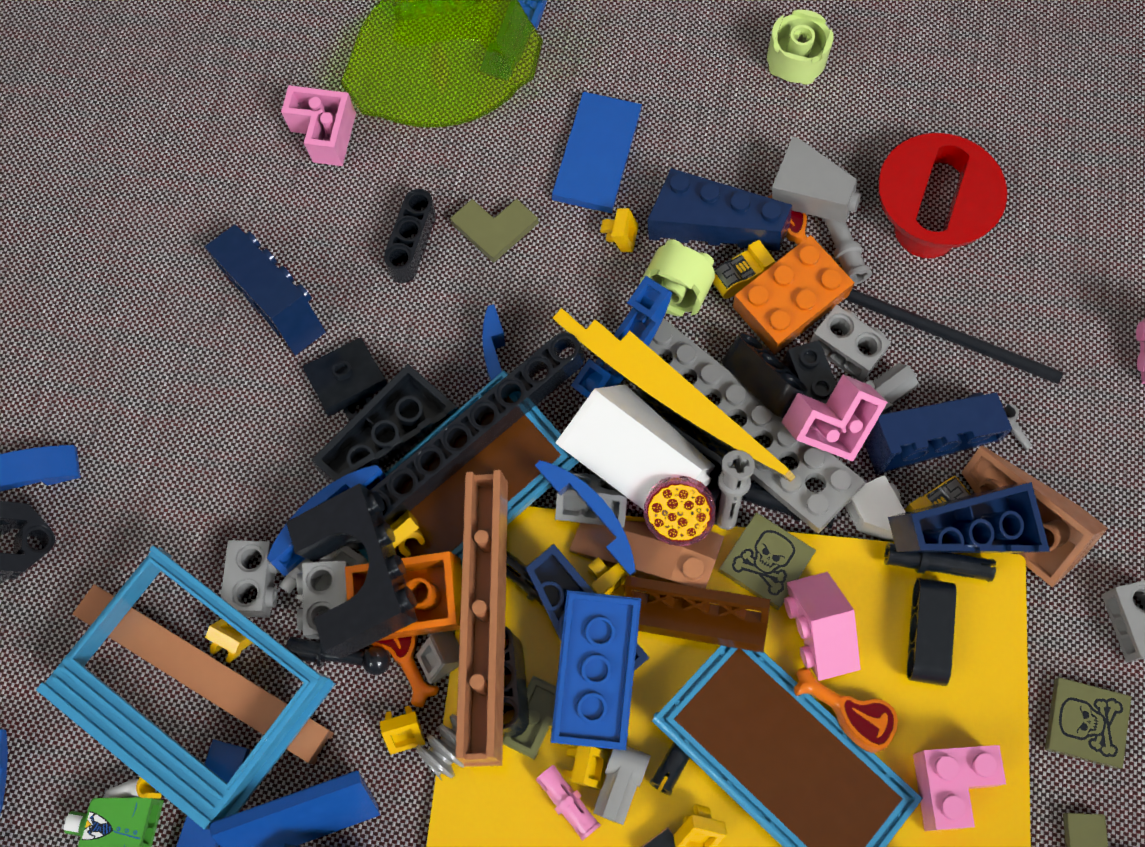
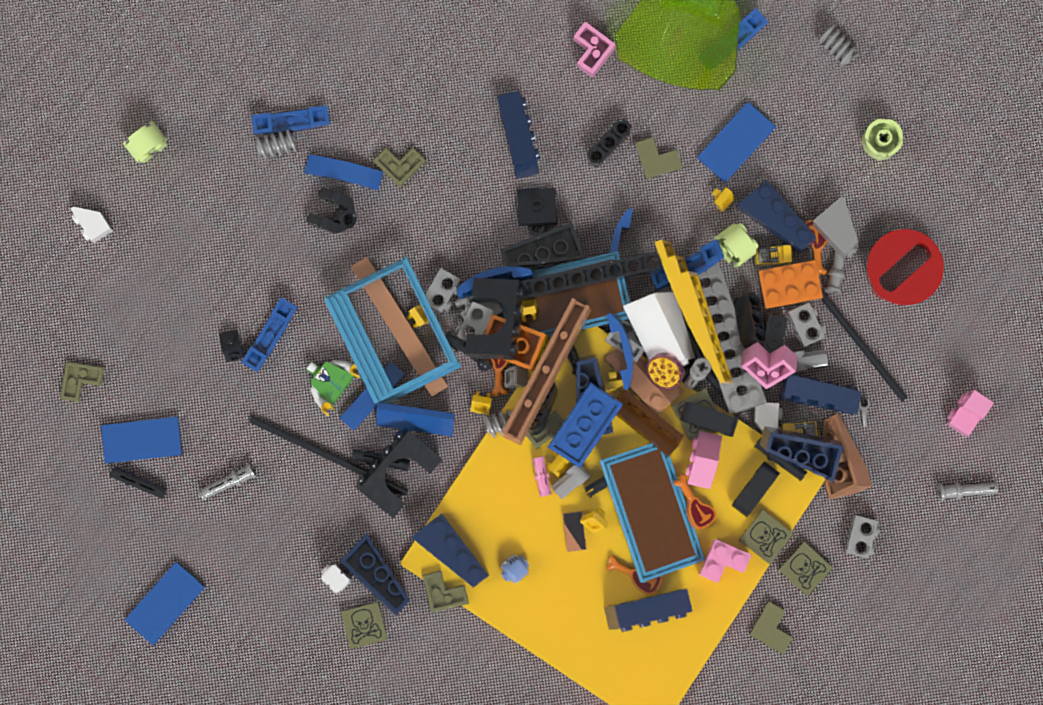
camera: 25 degrees right, 15 degrees up
none -> olive tile [373,147,427,188]
none -> black beam [680,402,739,437]
none -> olive tile [739,510,793,564]

